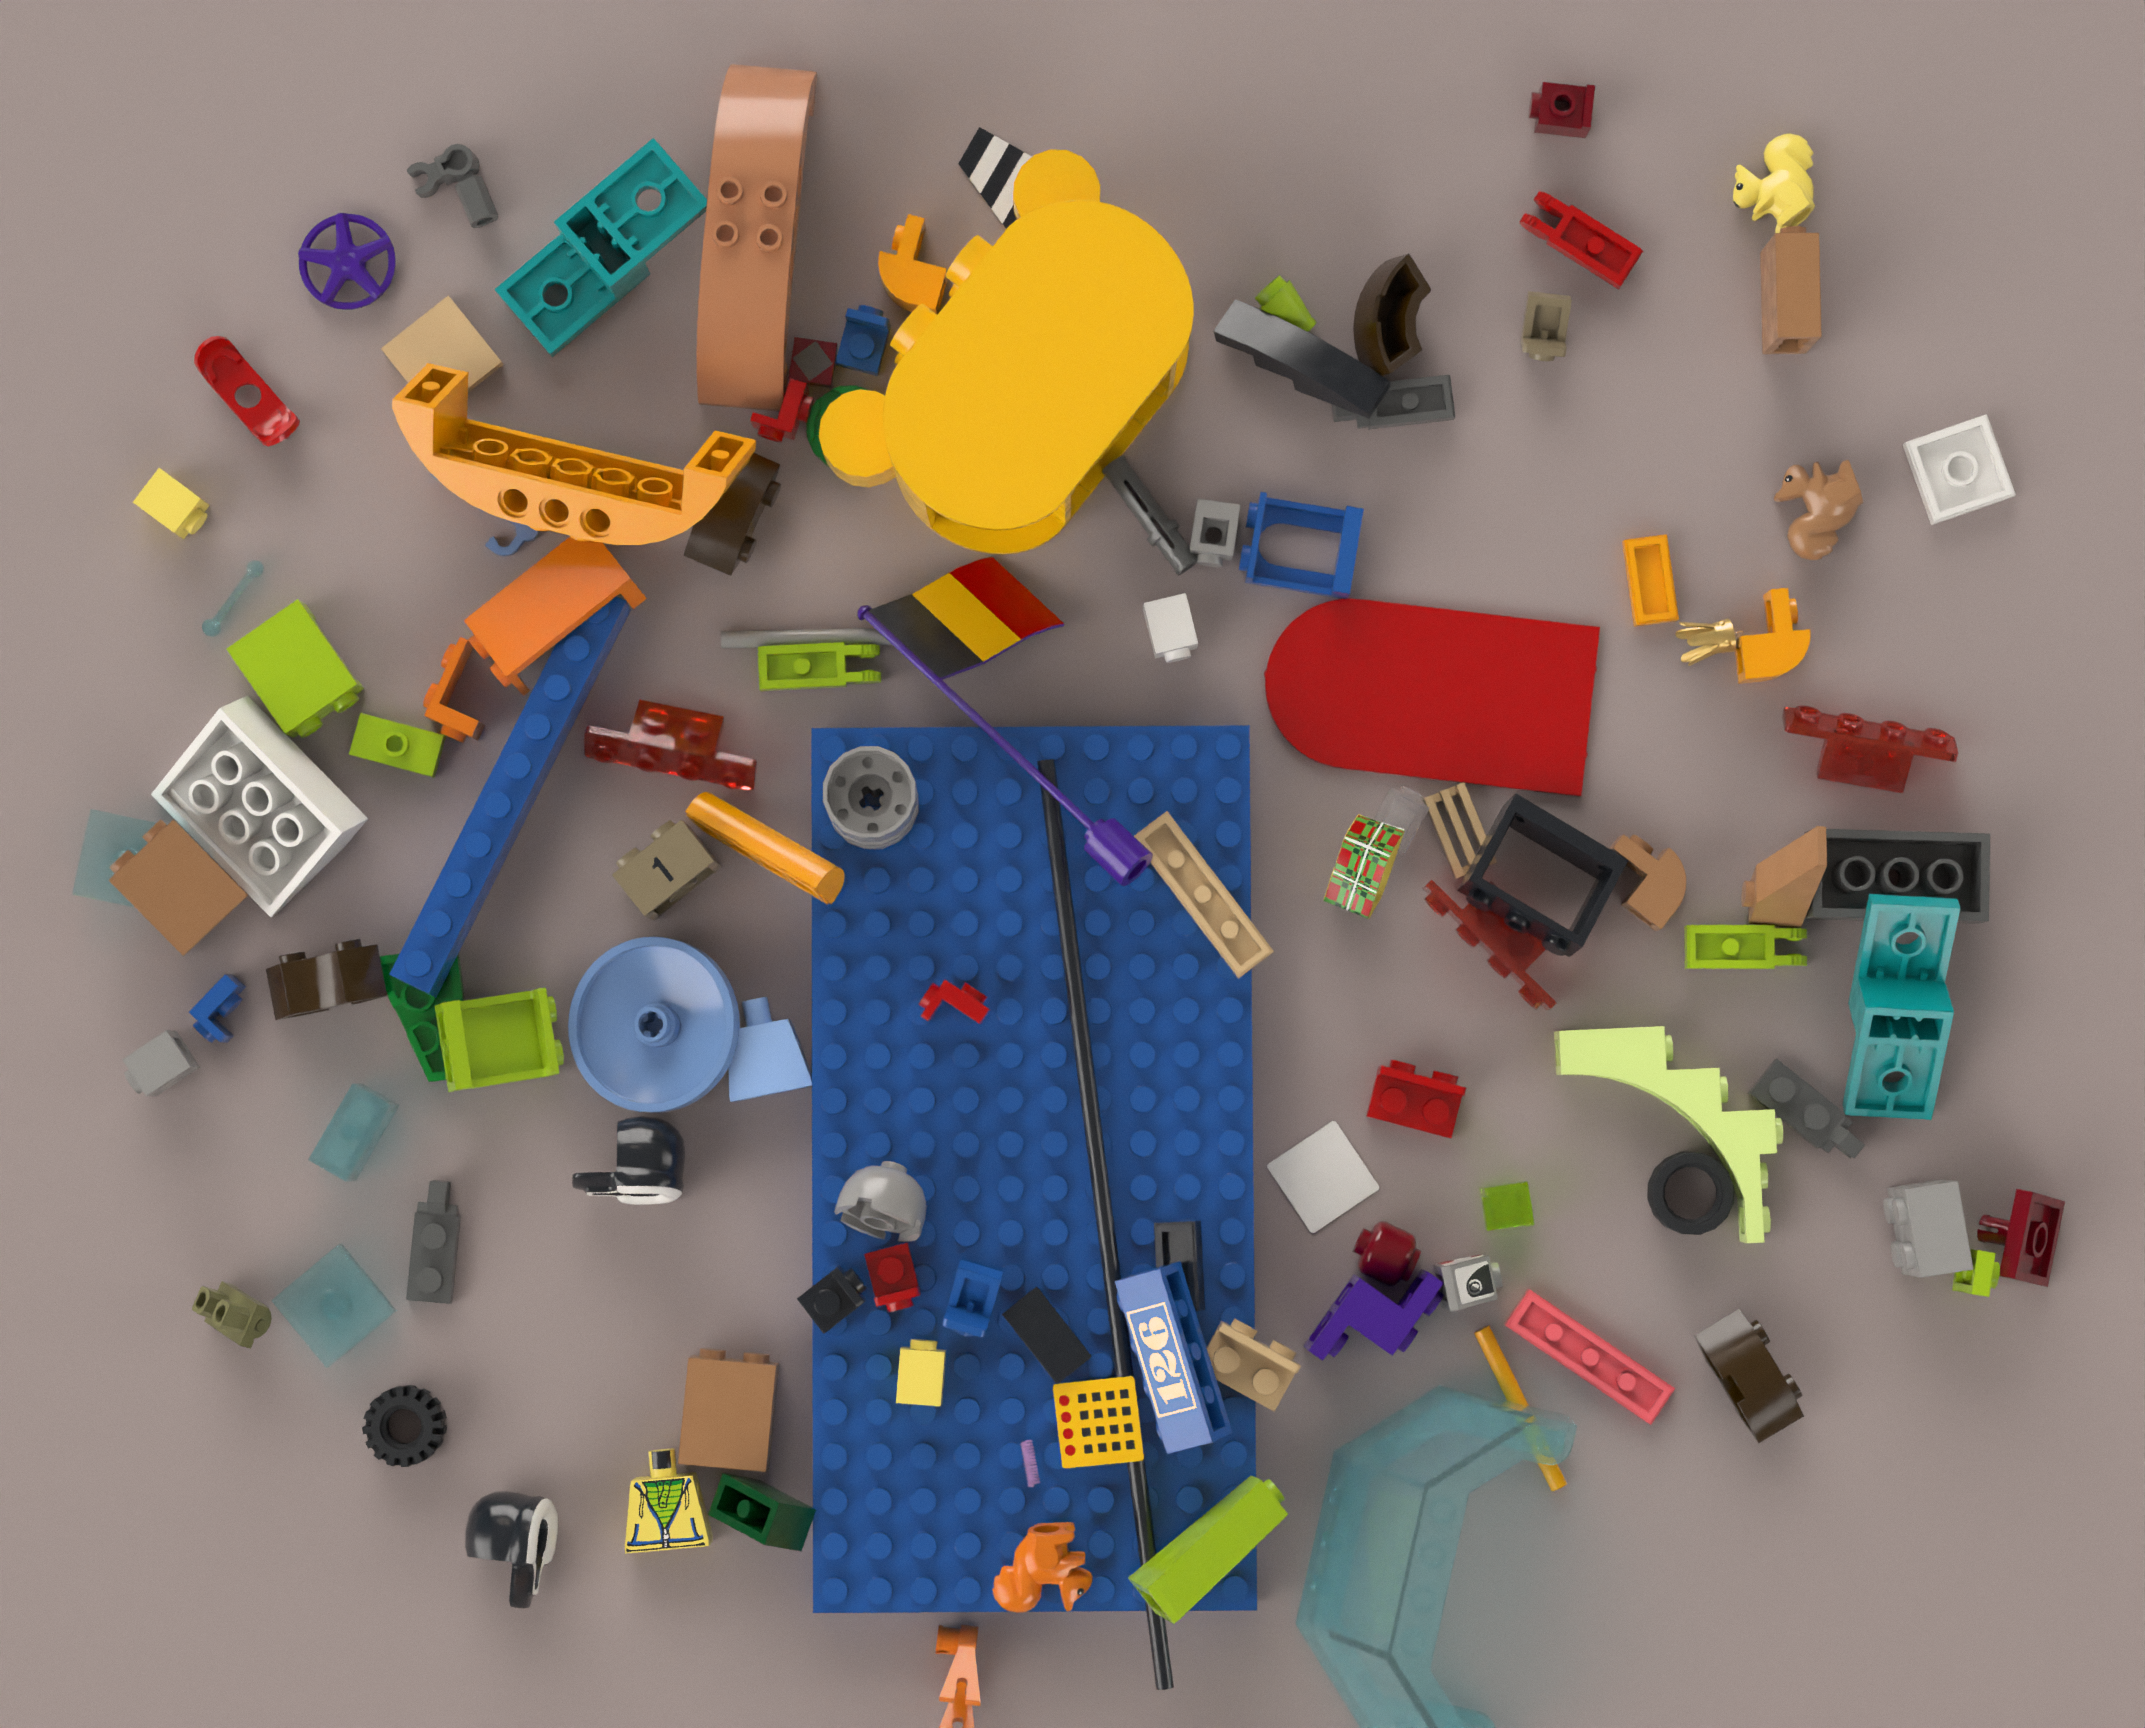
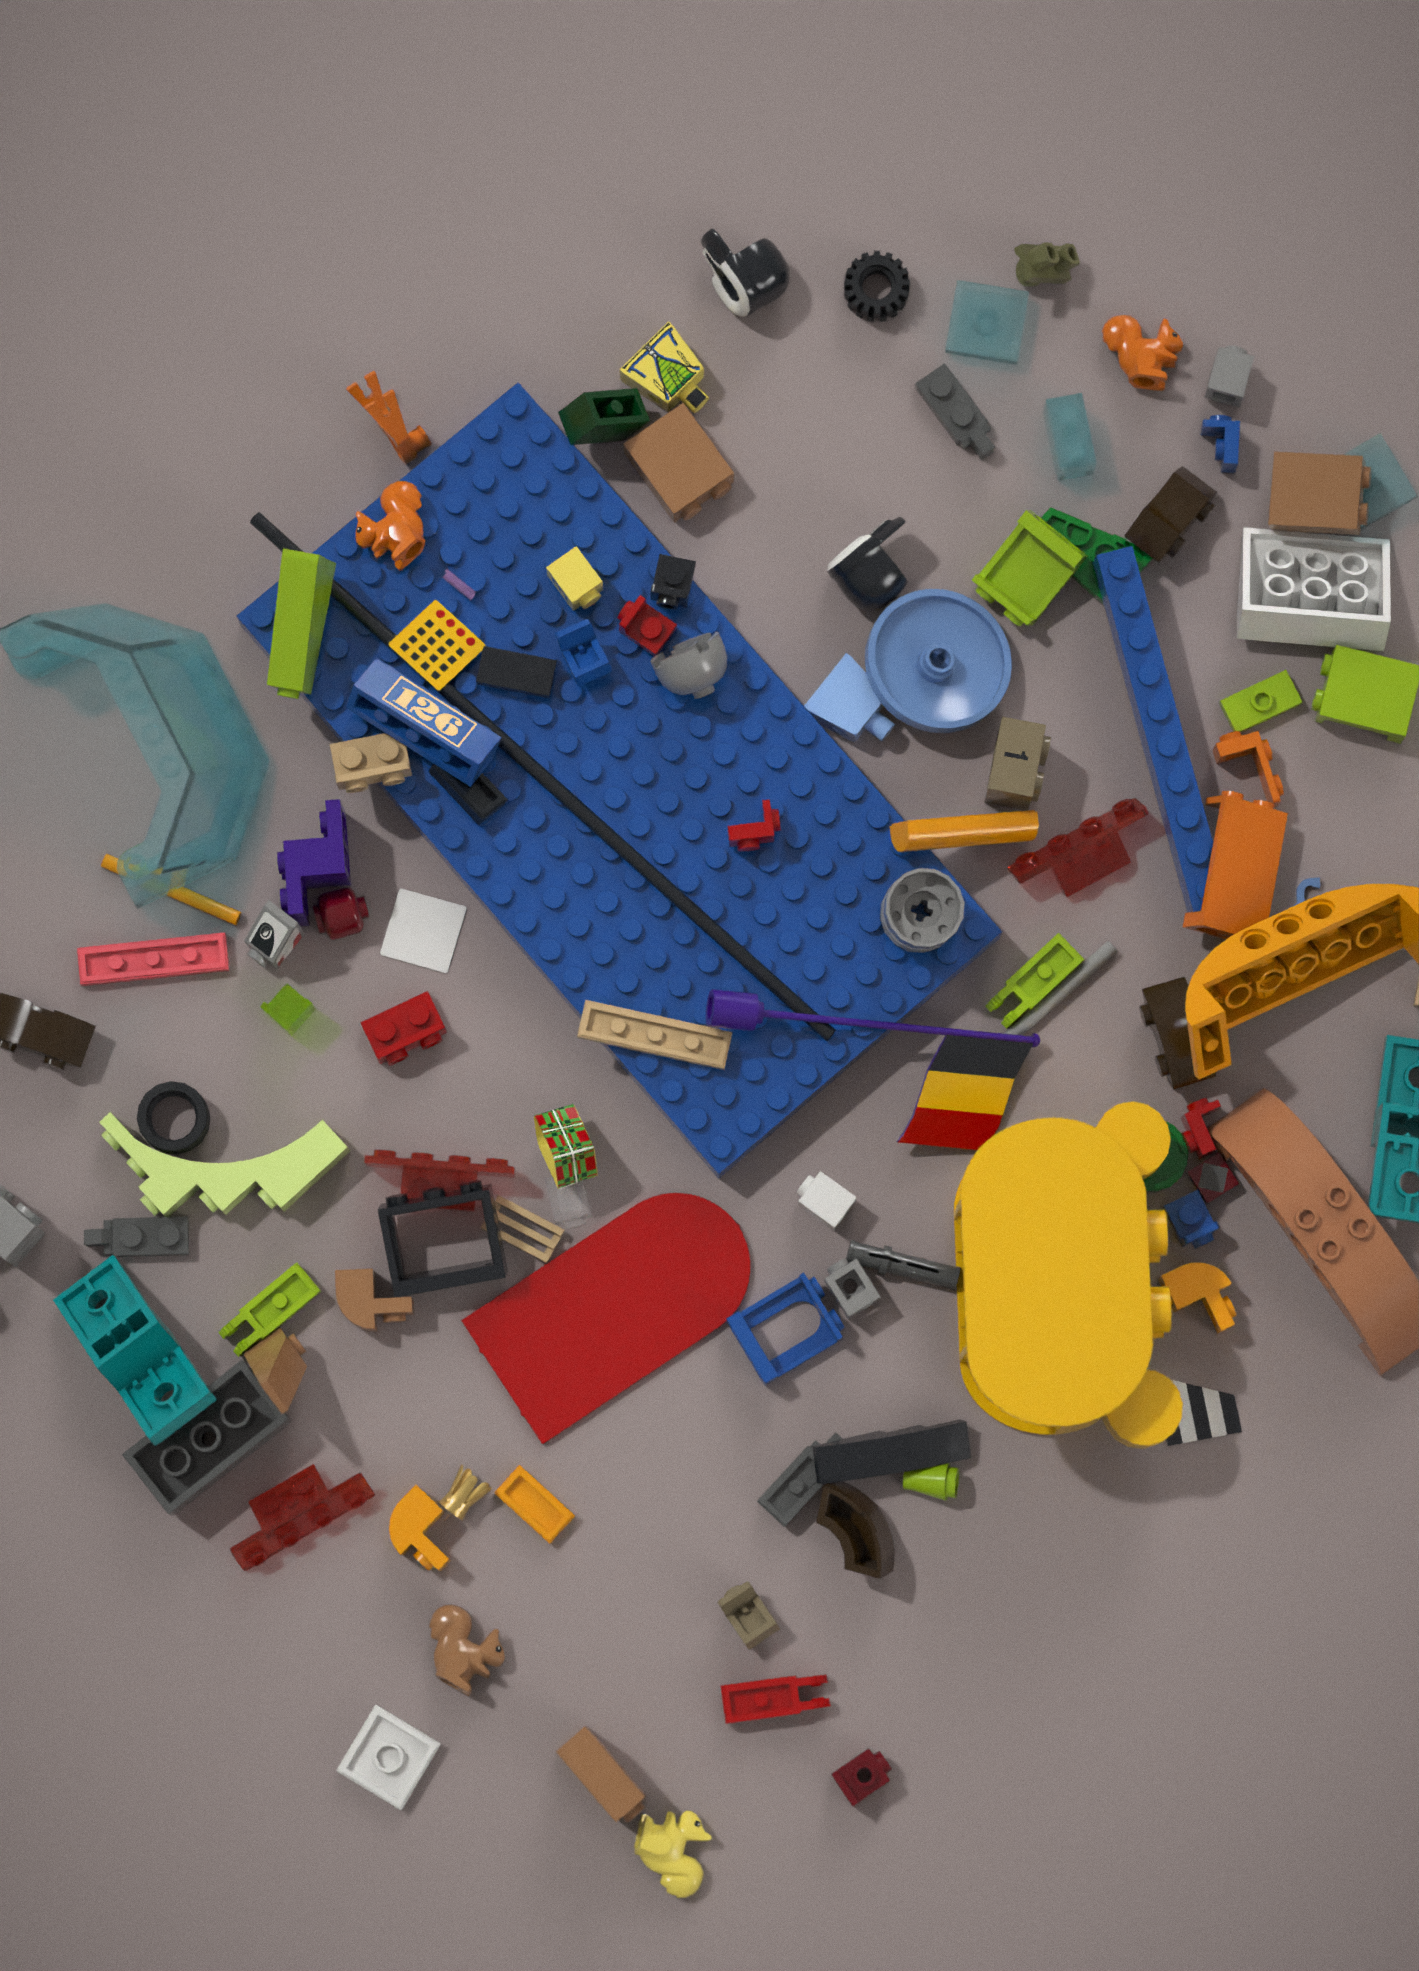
camera: 140 degrees right, 5 degrees down
none -> orange animal [1102,315,1183,391]

